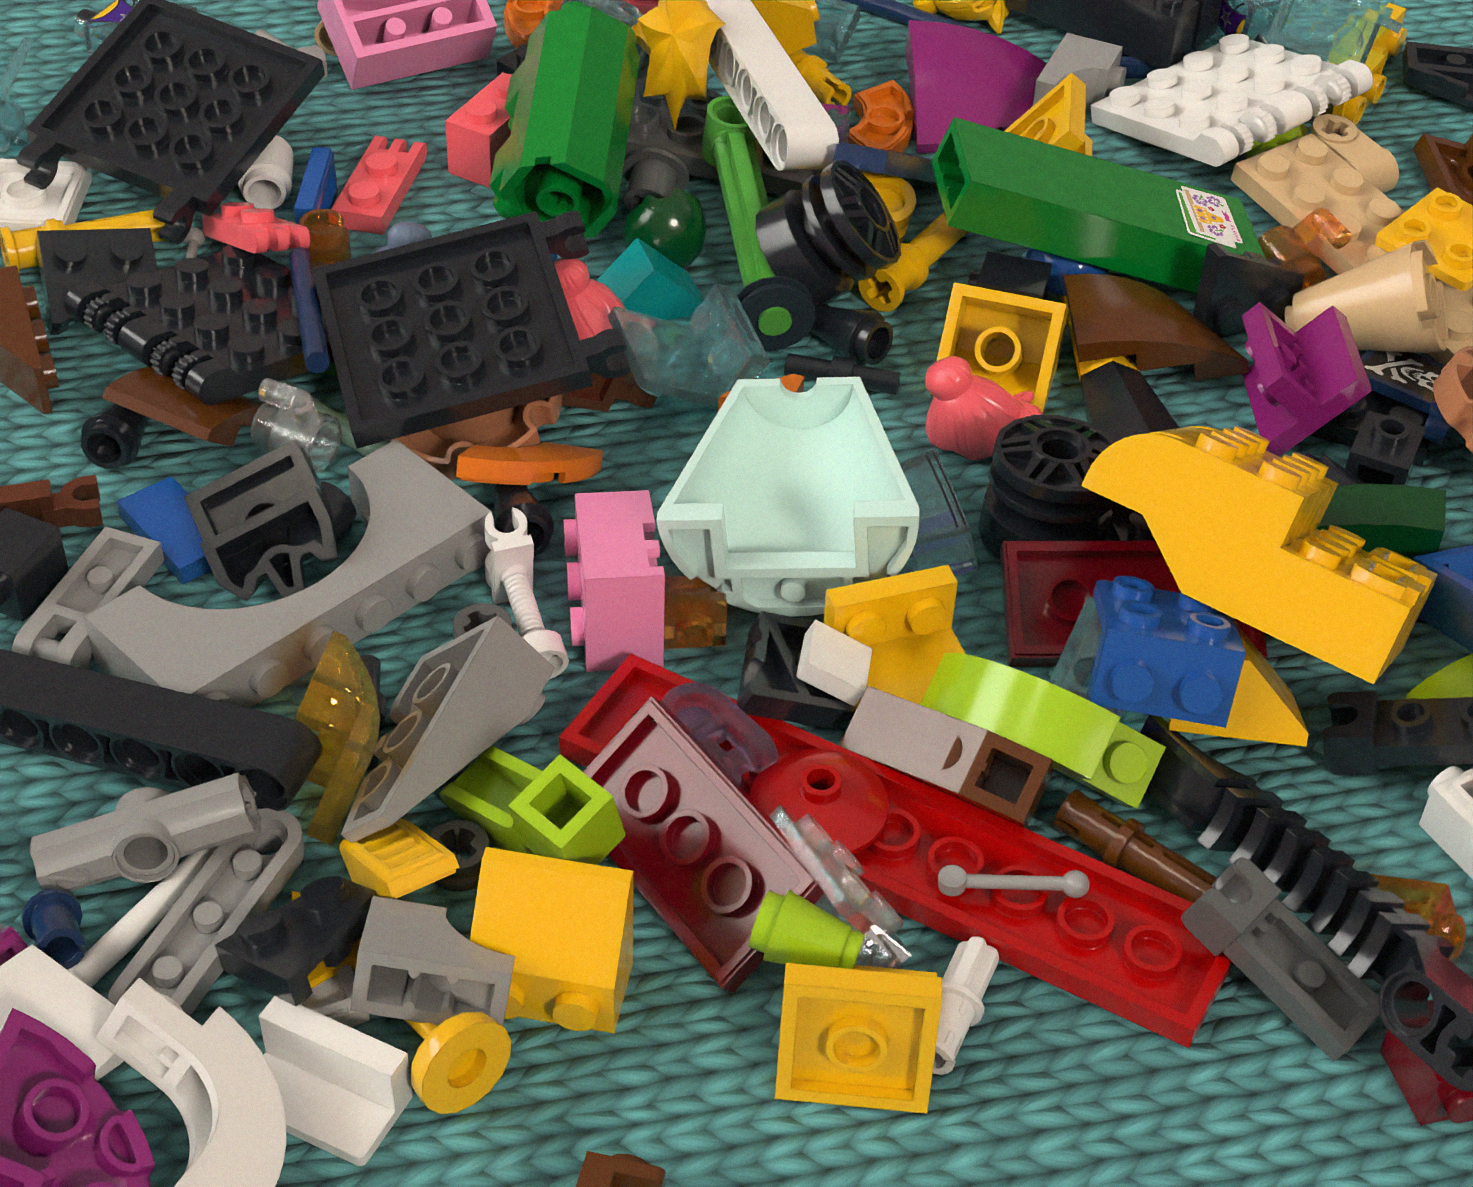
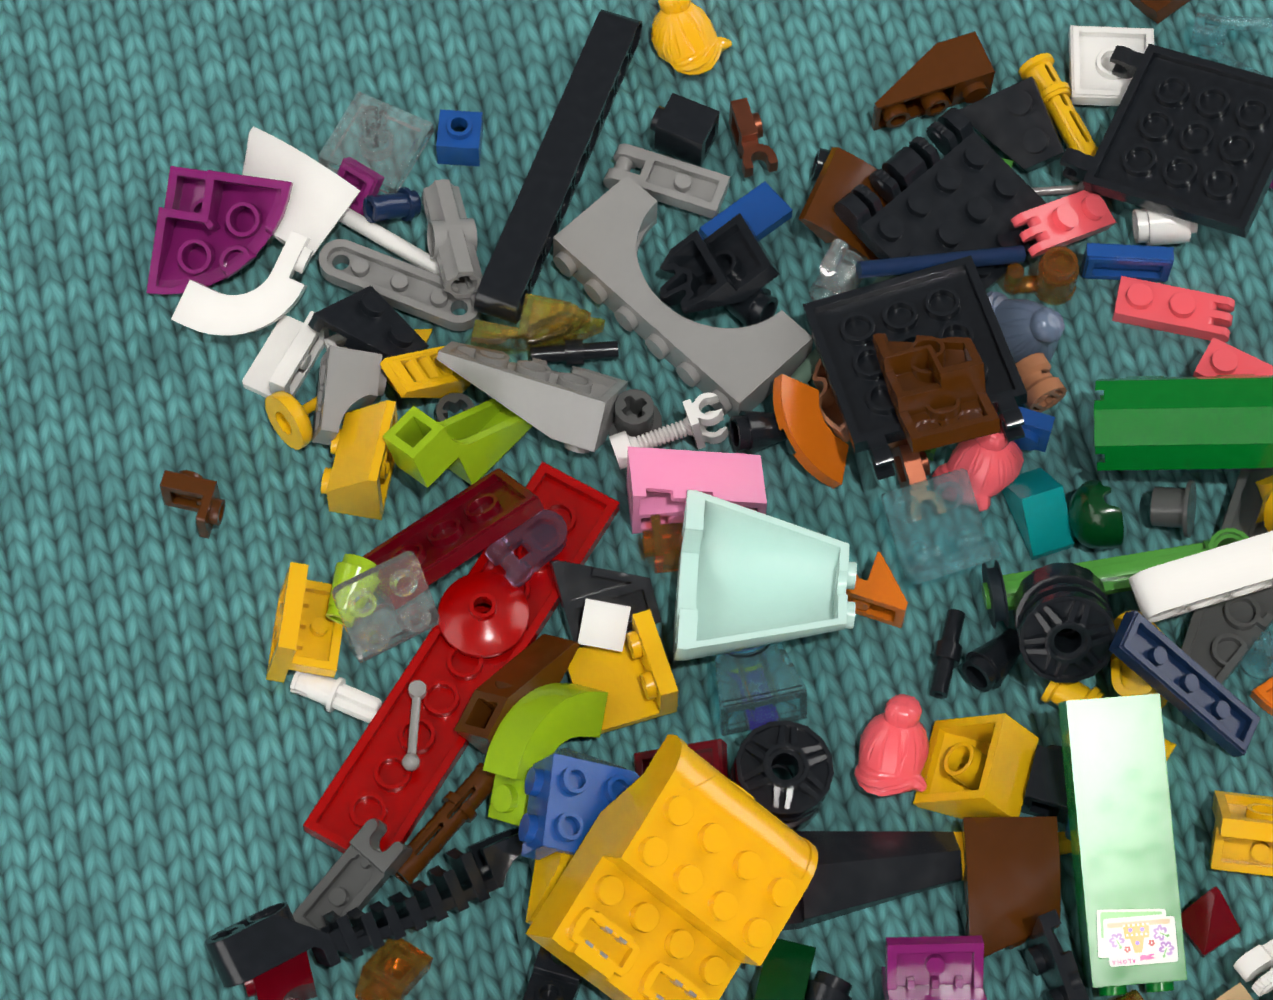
camera: 90 degrees right, 20 degrees up
none -> reddish brown slope [873,333,1001,453]

